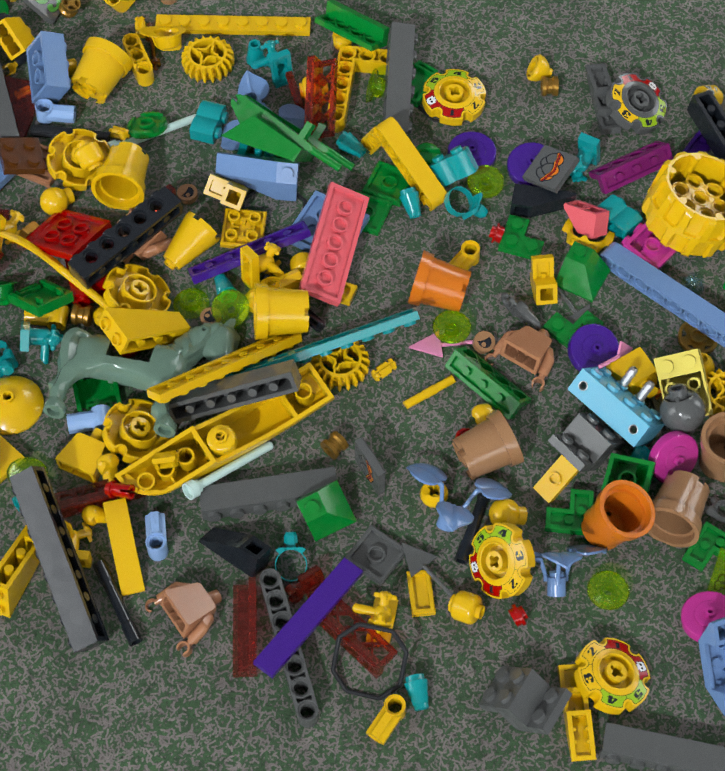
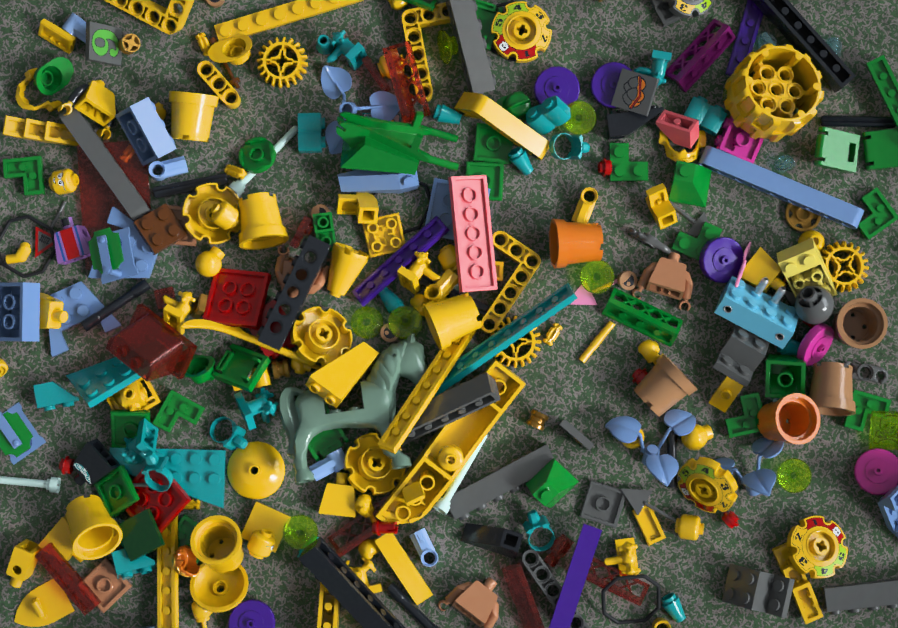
camera: 20 degrees left, 25 degrees up
none -> green slope [313,212,336,252]
none -> yellow beam [481,231,541,334]

